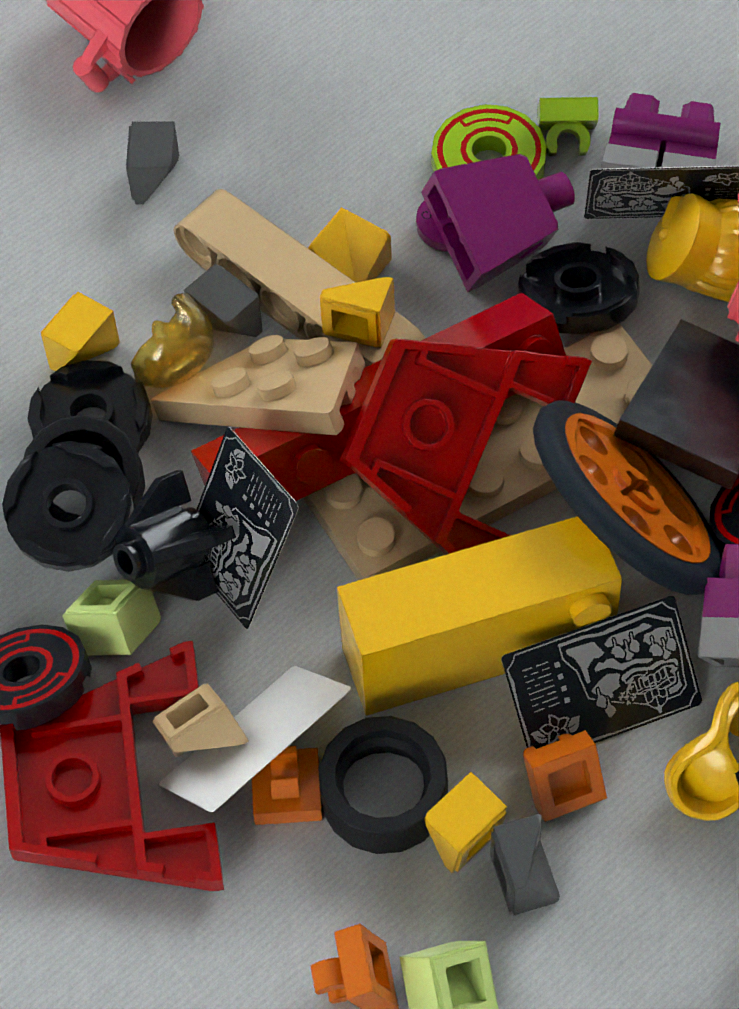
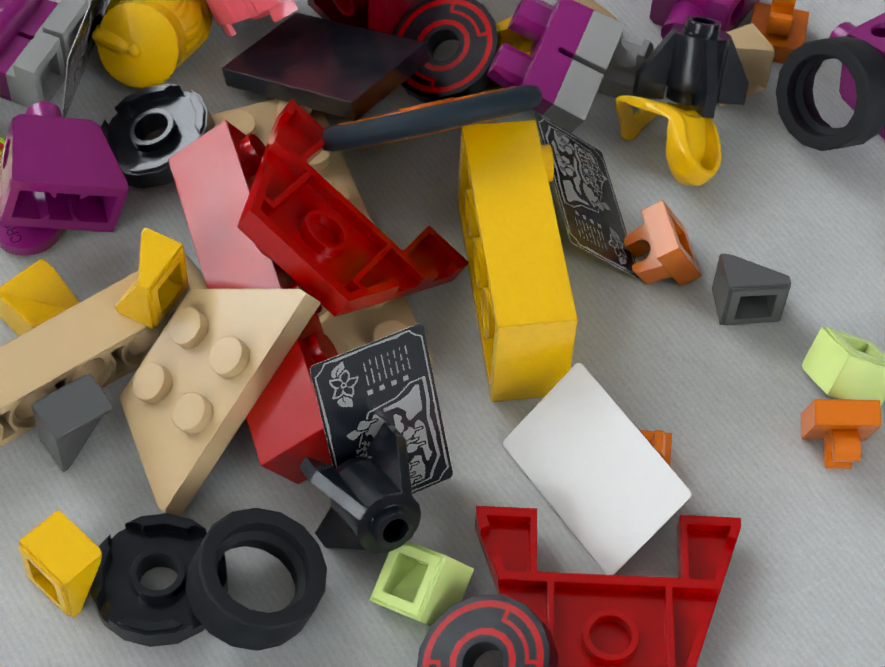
camera: 85 degrees left, 5 degrees down
black tile [2,441,134,572] -> none
clear yellow hair [131,293,215,389] -> none
tan slope [152,683,249,757] -> none
black tyre [318,716,448,854] -> none
yellow slope [425,772,507,873] -> none

